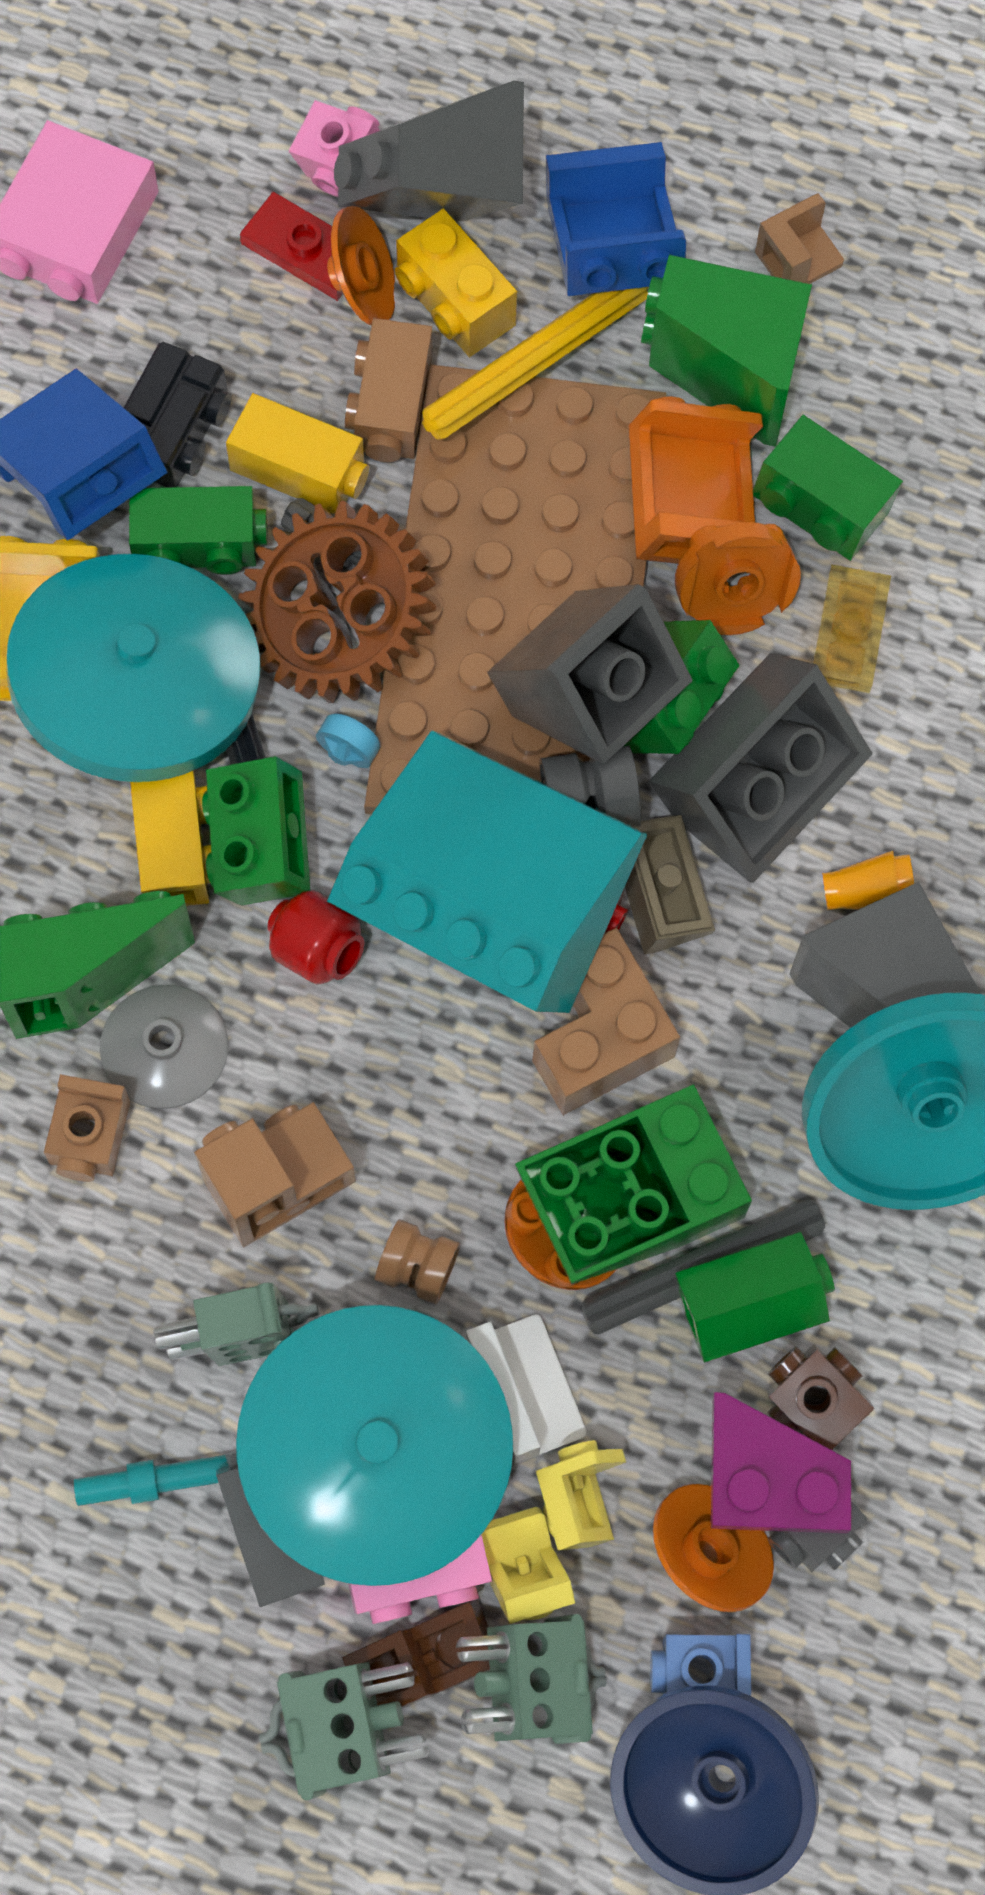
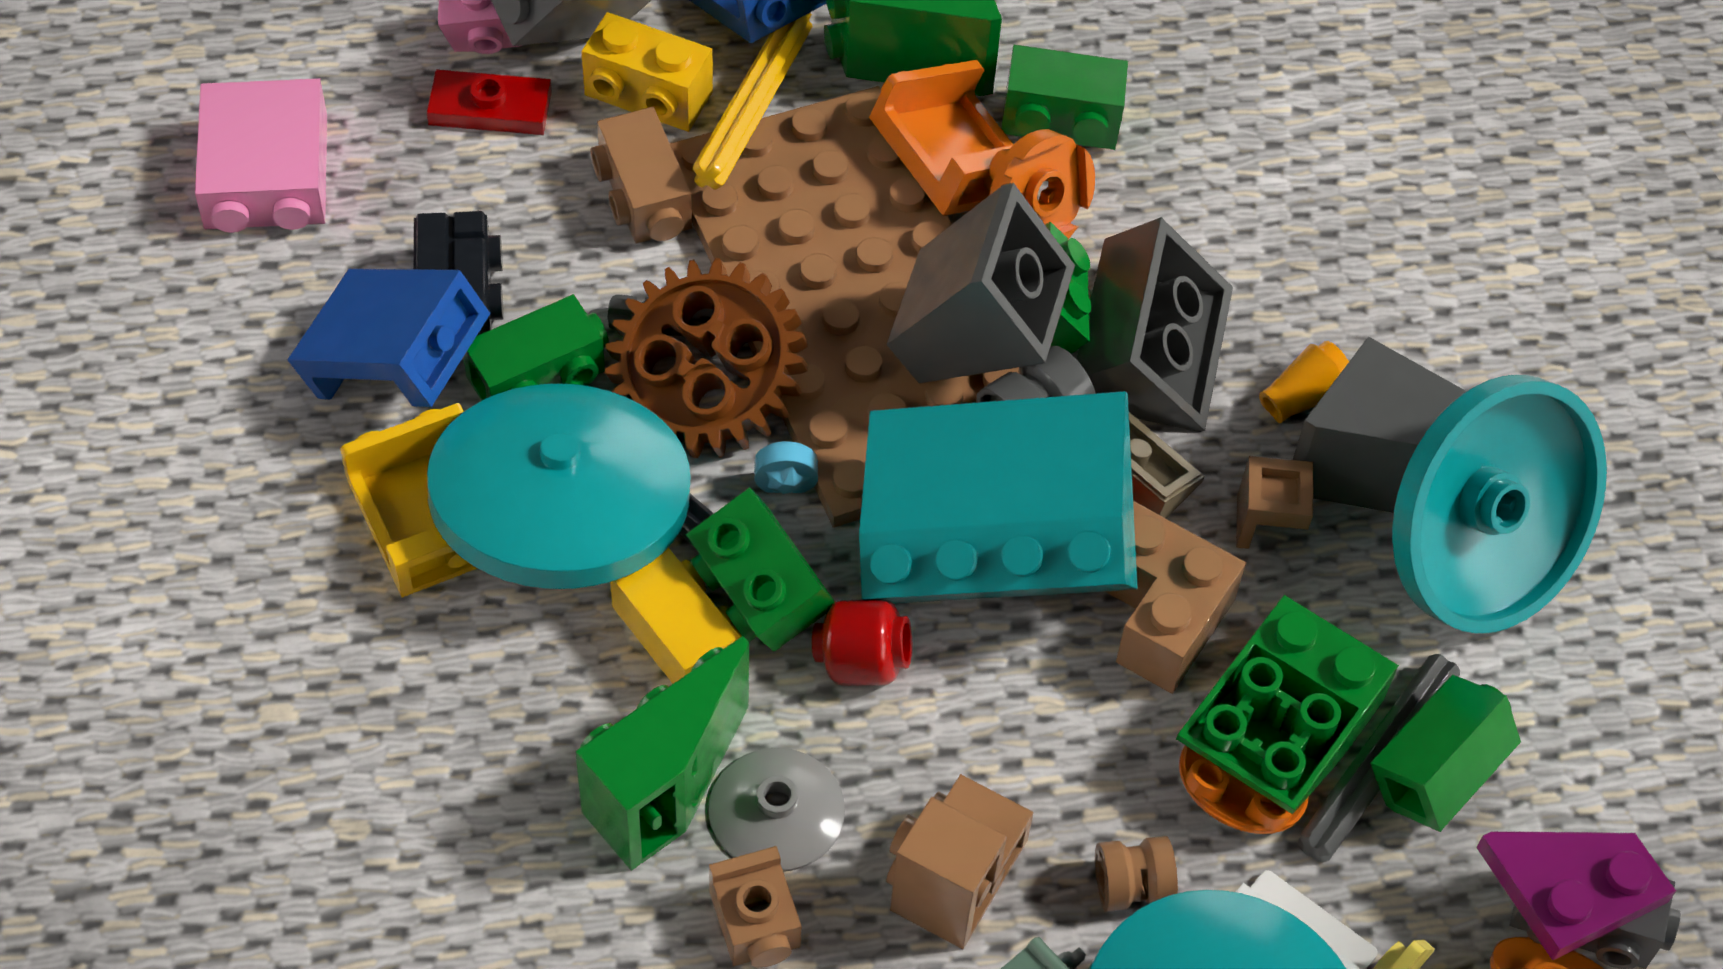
camera: 30 degrees left, 15 degrees down
yellow brick [226,393,369,514] -> none
orange dish [327,206,395,326] -> none
reddish brown brick [767,1344,875,1450] -> none
clear yellow plate [813,564,891,693] -> none
none -> medium nougat panel [1236,456,1313,549]

